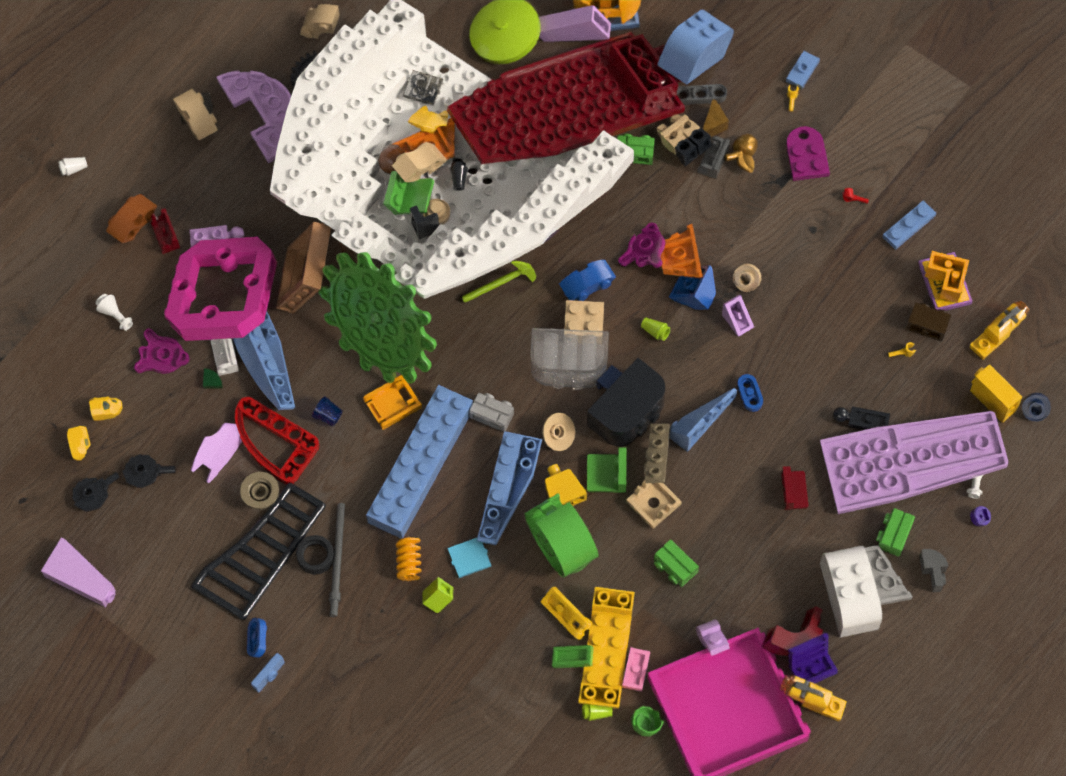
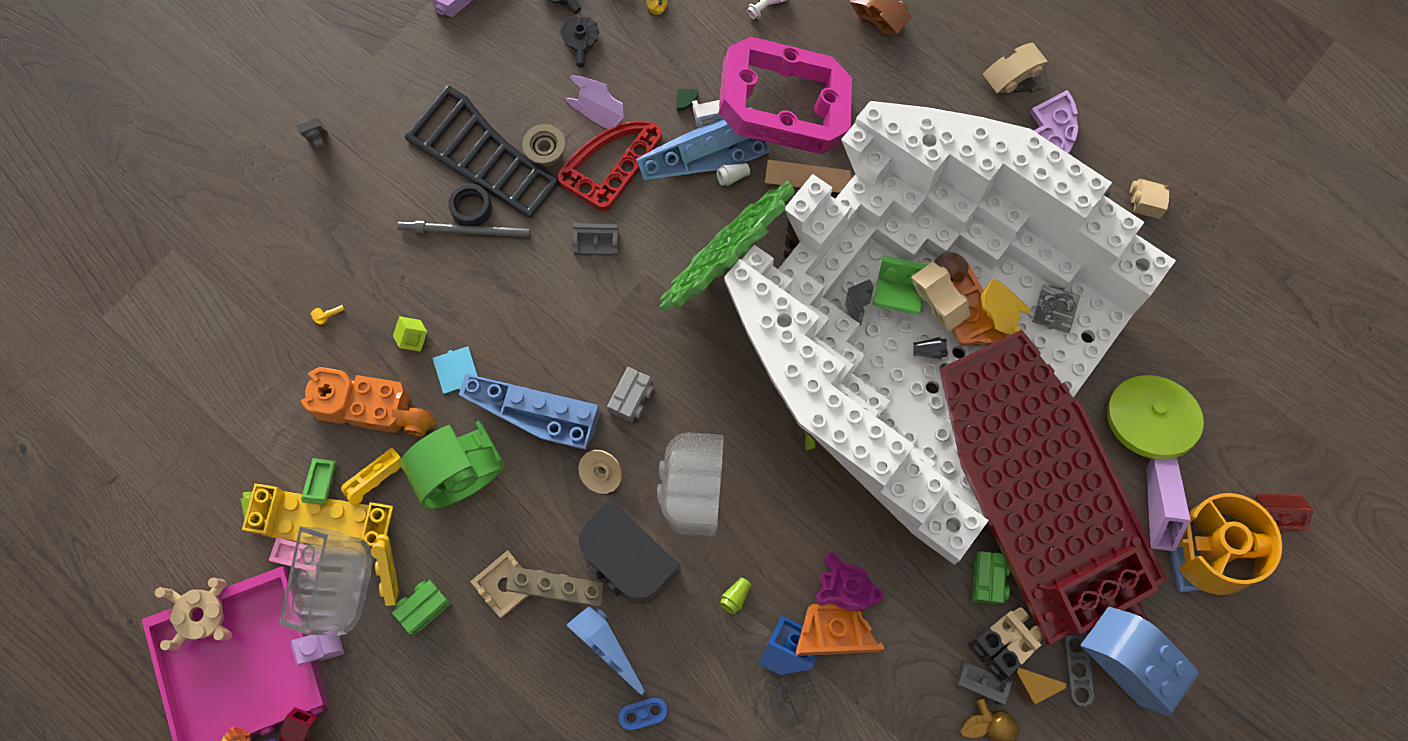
camera: 90 degrees right, 5 degrees up
magenta tile [134,328,190,374] -> none
dark red hinge [151,208,180,254] -> none
lavender plate [190,225,244,247] -> none
blue plate [247,617,267,658] -> none
medium blue plate [251,653,285,693] -> none
clear blue piece [312,396,343,427] -> none
light orange container [363,375,422,430] -> none
medium blue brick [366,385,473,539] -> none
light orange piece [396,537,421,581] -> none
tan plate [423,199,450,225] -> none
yellow torso [545,464,587,506] -> none
blue brick [559,259,616,301] -> none
tan brick [564,300,604,346] -> none
bright green bracket [587,448,626,492] -> none
dark blue panel [597,365,623,390] -> none
bright green hair [631,706,663,737] -> none
lavender slope [722,295,754,336] -> none
tan plate [733,264,761,292] -> none
none -> tan plate [155,578,232,650]
none -> clear brick [279,526,373,636]
none -> dark grey plate [296,118,328,148]
none -> orange brick [300,367,437,436]
none -> yellow hand [311,305,344,325]
none -> yellow plate [371,534,399,606]
none -> dark grey hinge [573,223,619,255]
none -> white cone [716,163,750,186]

